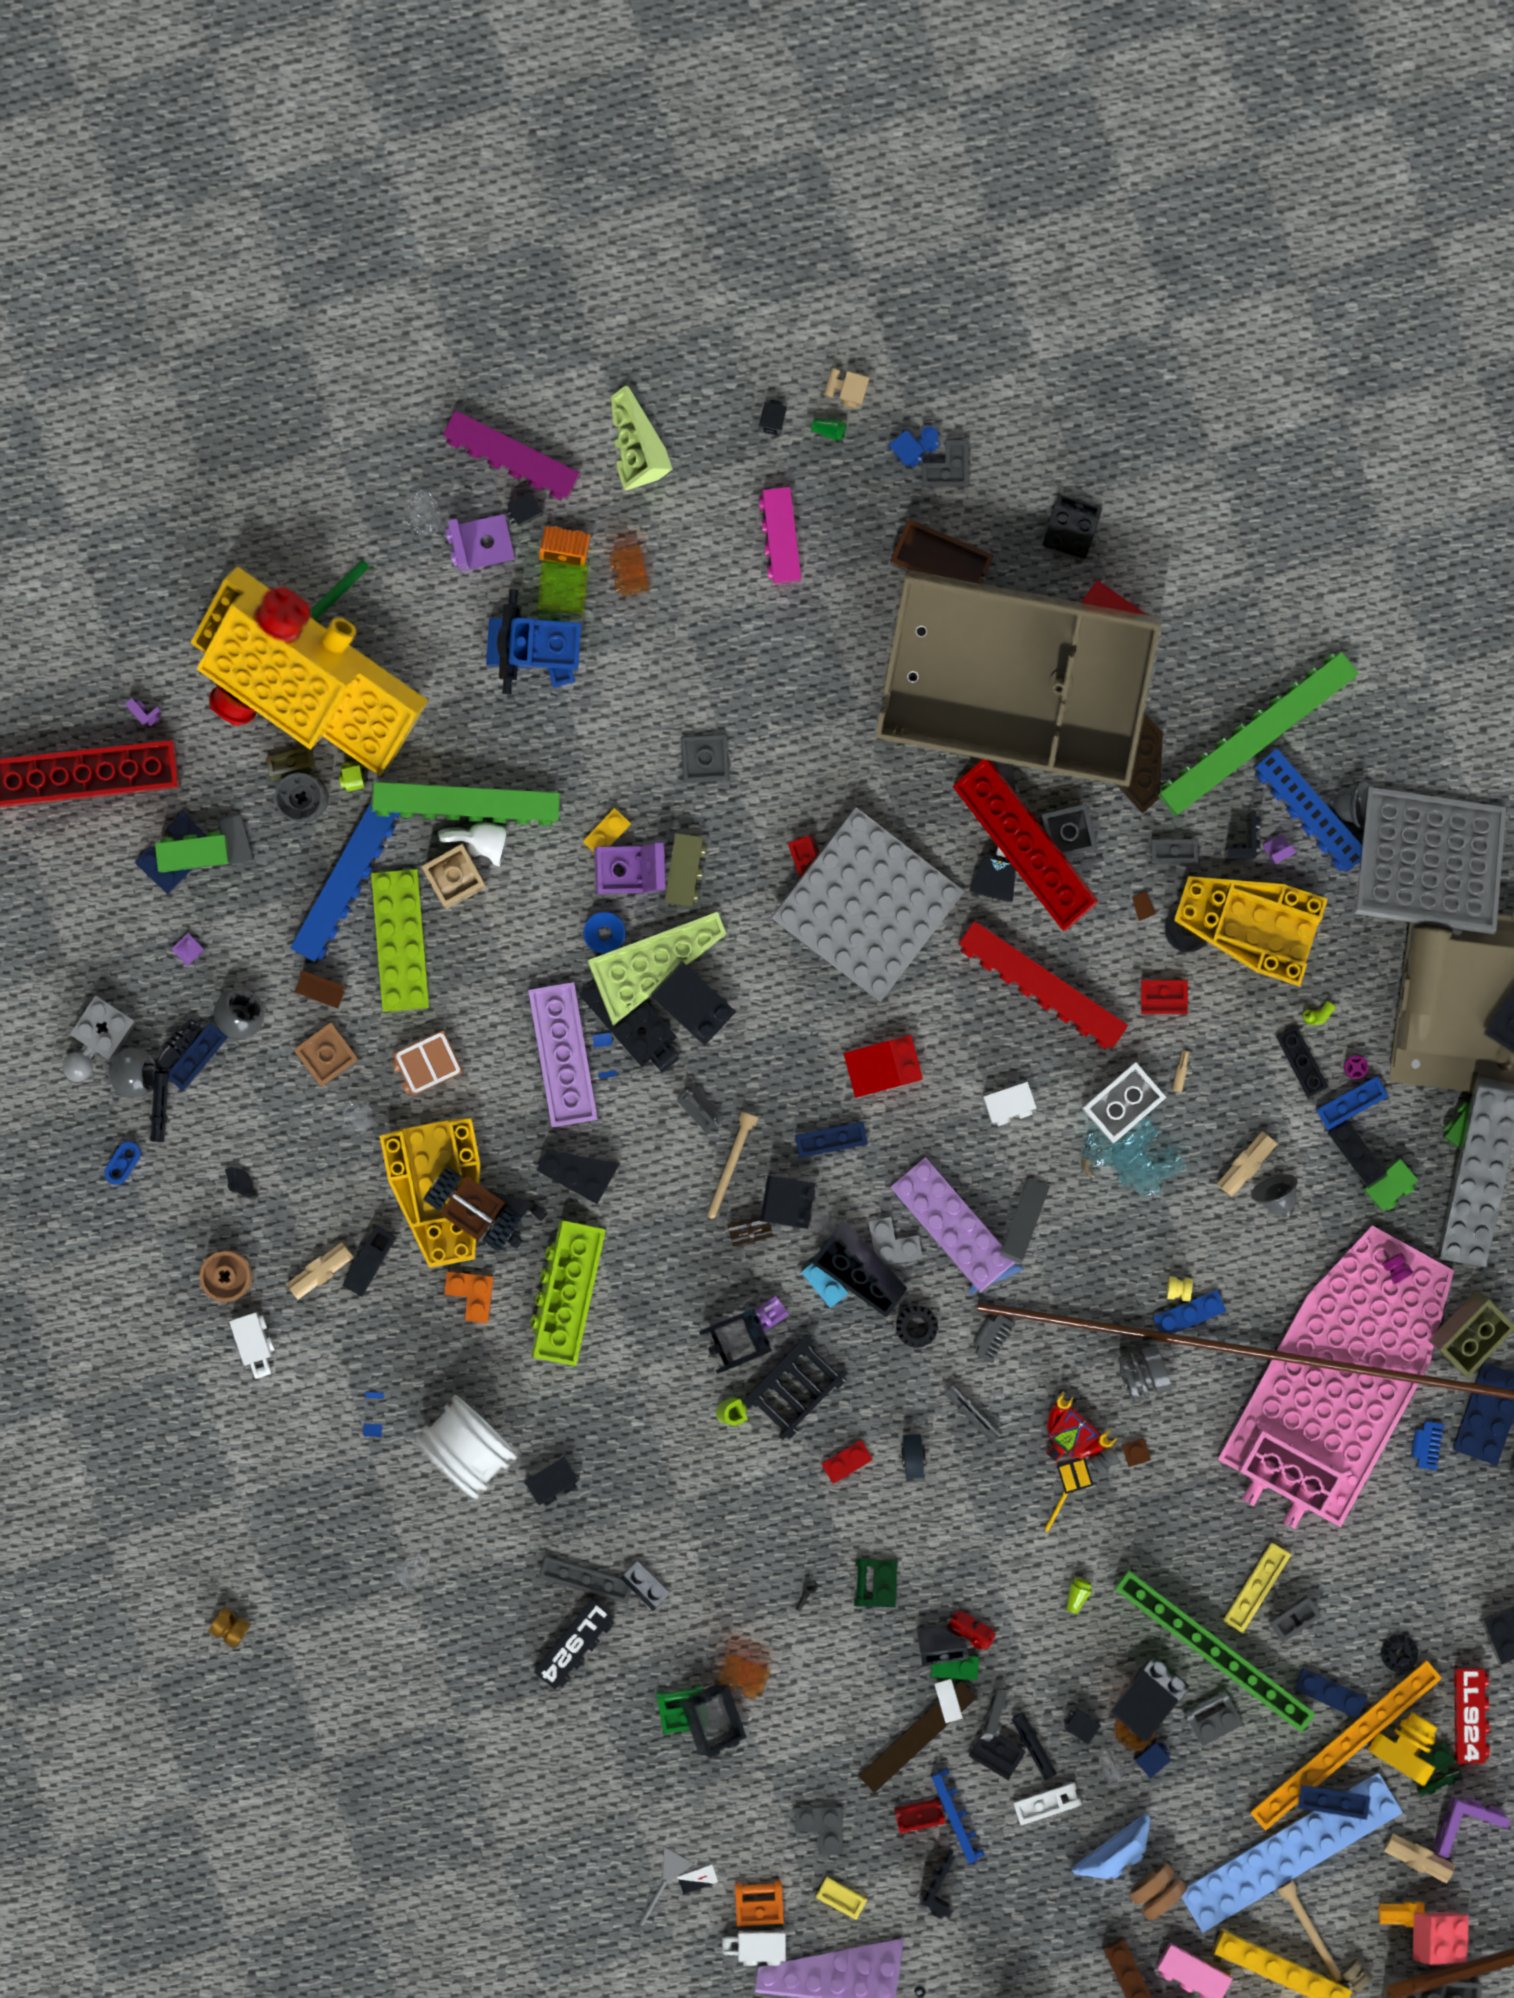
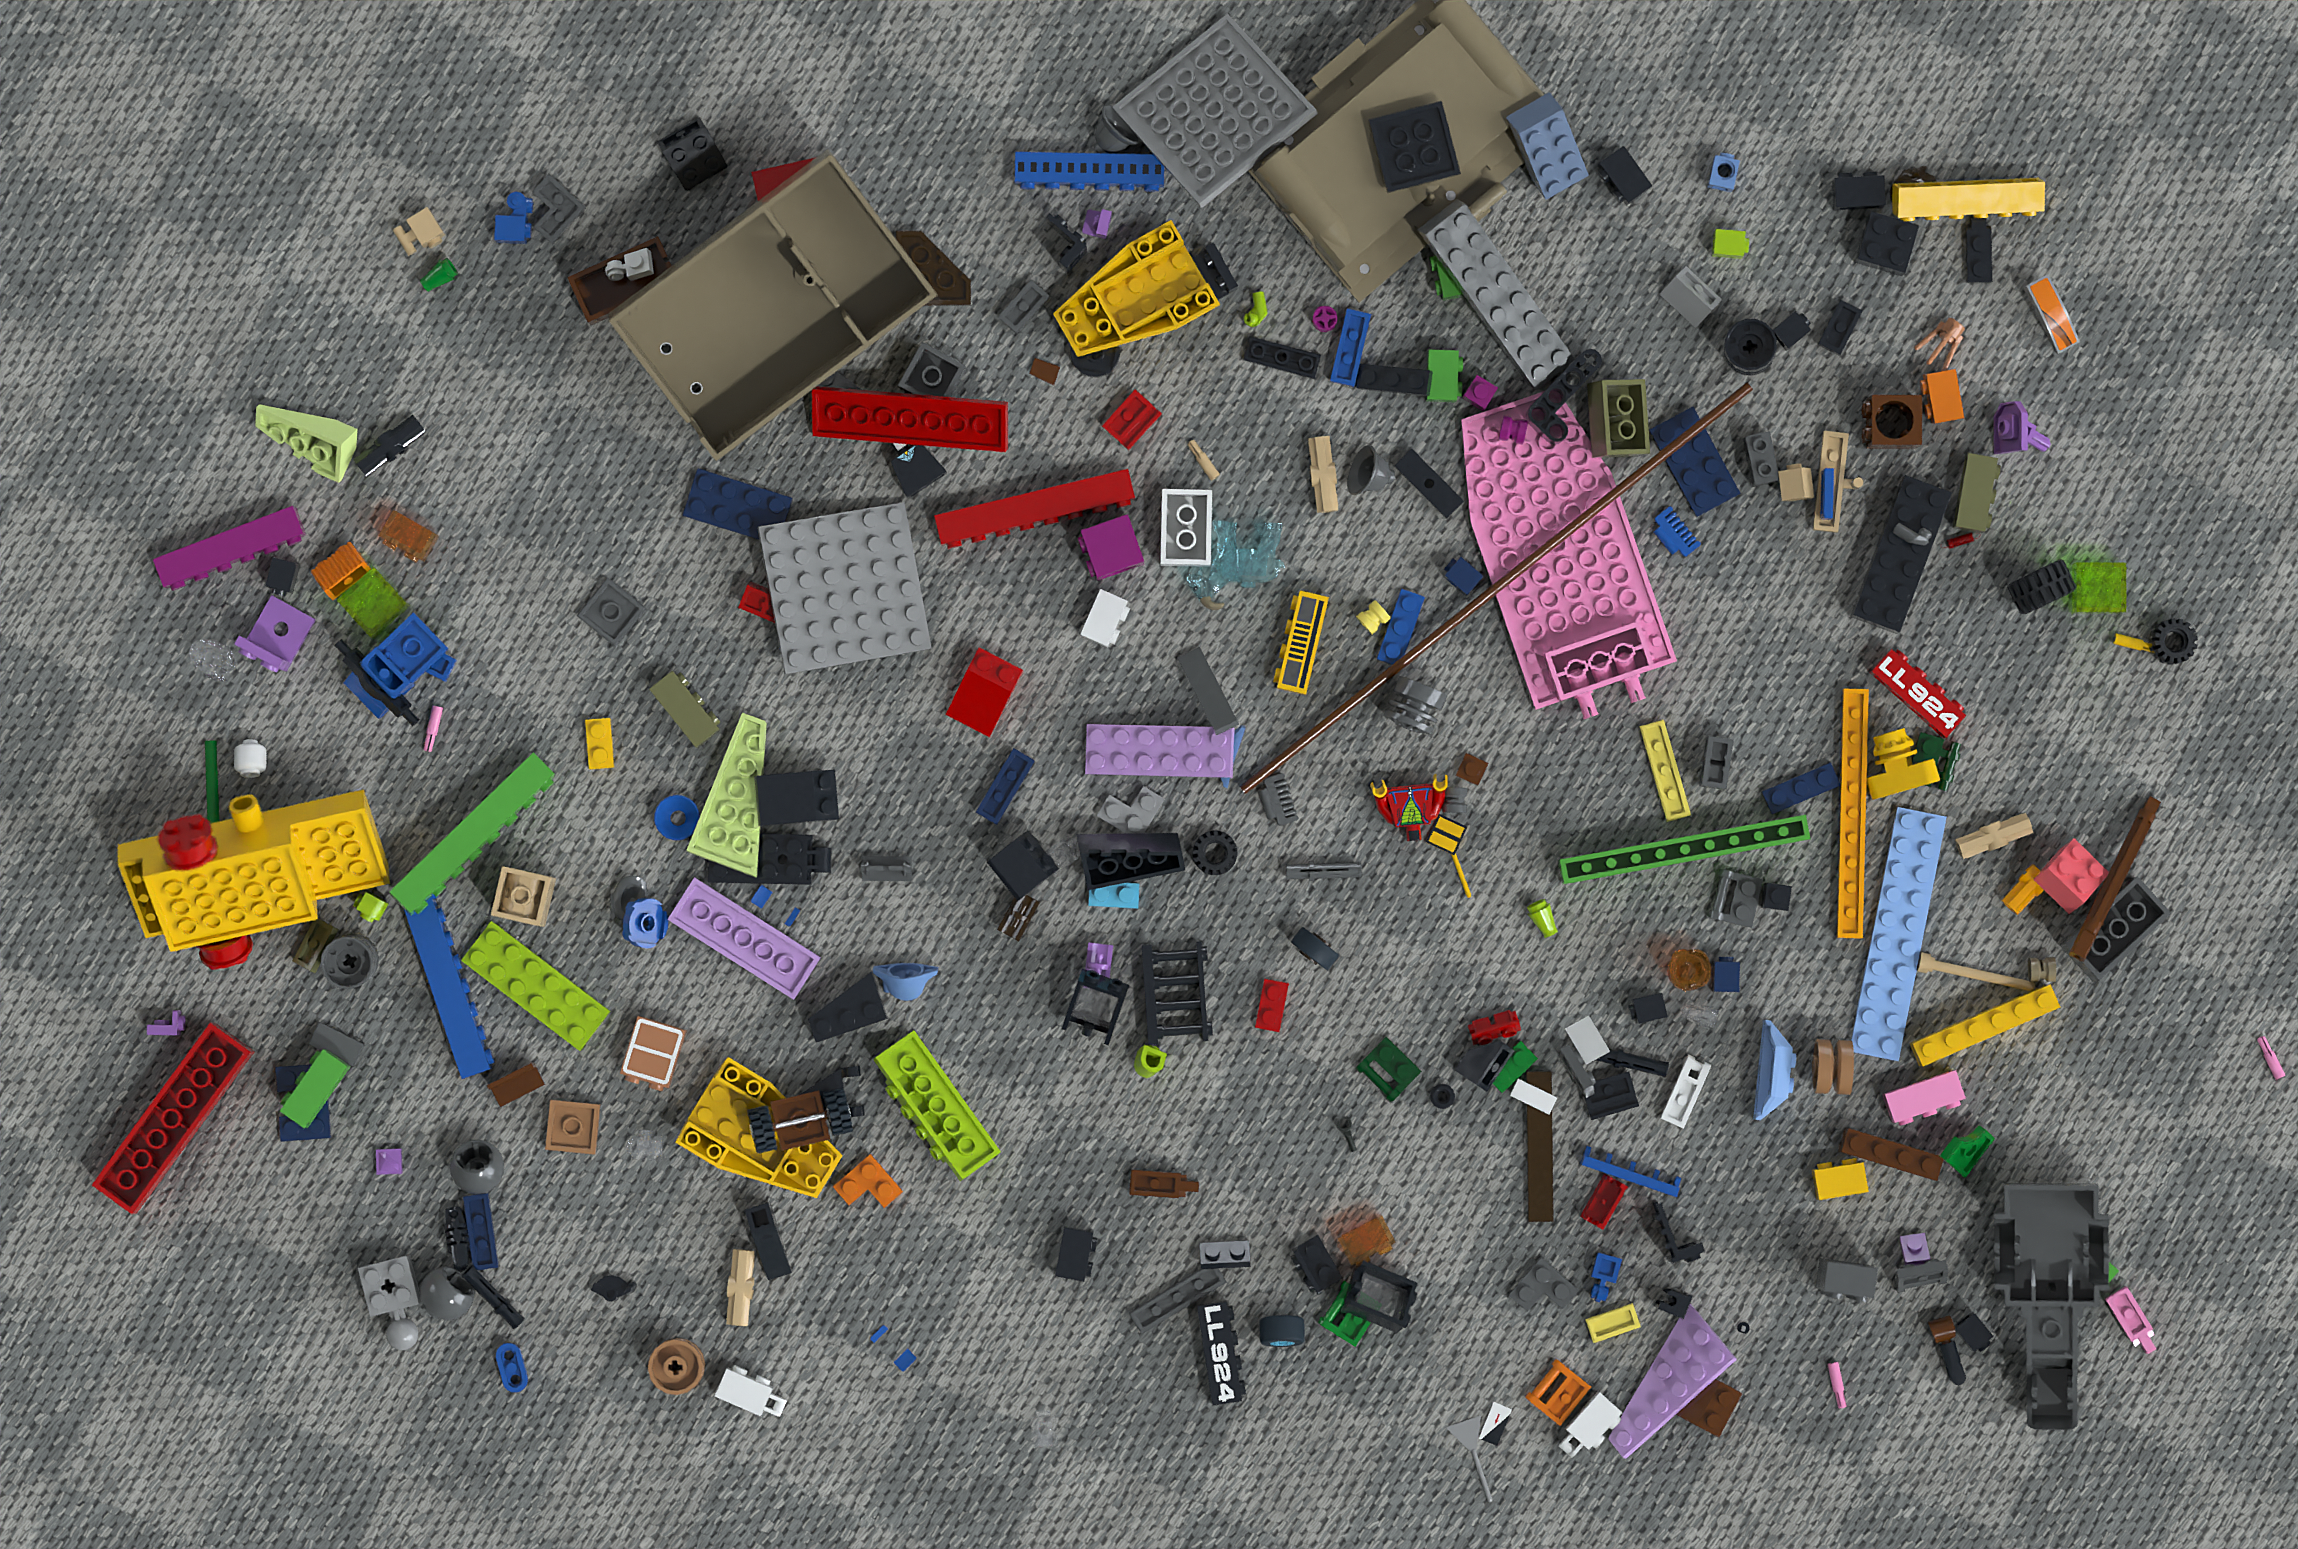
camera: 45 degrees left, 0 degrees up
white wheel [414,1395,518,1499] -> none
white piece [438,822,506,867] -> none
medium lavender bracket [594,843,665,894] -> none
tan piece [707,1111,758,1219] -> none
black slope [759,400,787,436] -> none
dark pink brick [759,487,801,584] -> none
black slope [1110,1655,1189,1742] -> none
bright green brick [1157,652,1359,817] -> none
dark blue plate [1297,1784,1371,1820] -> none
black gear [1381,1635,1418,1672] -> none
medium lavender bracket [1433,1796,1510,1858] -> none
none -> white head [234,739,266,778]
none -> black piece [354,414,426,477]
none -> bright pink pin [423,705,443,752]
none -> white plate [605,248,654,281]
none -> dark grey hat [609,875,648,920]
none -> plate [622,898,668,948]
none -> dark blue plate [683,468,793,540]
none -> medium blue hat [872,963,938,1001]
none -> magenta brick [1078,514,1144,581]
none -> reddish brown hinge [1129,1169,1200,1198]
none -> black bracket [1192,243,1238,300]
none -> black wheel [1259,1315,1305,1347]
none -> brick [1273,591,1329,695]
none -> black bracket [1290,1235,1343,1295]
none -> black tile [1394,449,1464,519]
none -> black plate [1430,1084,1455,1109]
none -> dark blue brick [1444,557,1483,596]
none -> magenta brick [1462,375,1498,412]
none -> black beam [1525,349,1602,445]
none -> white sticker [1565,1016,1610,1065]
none -> blue plate [1590,1253,1622,1303]
none -> black hinge [1654,1288,1693,1319]
none -> black brick [1761,883,1792,911]
none -> yellow brick [1812,1158,1869,1200]

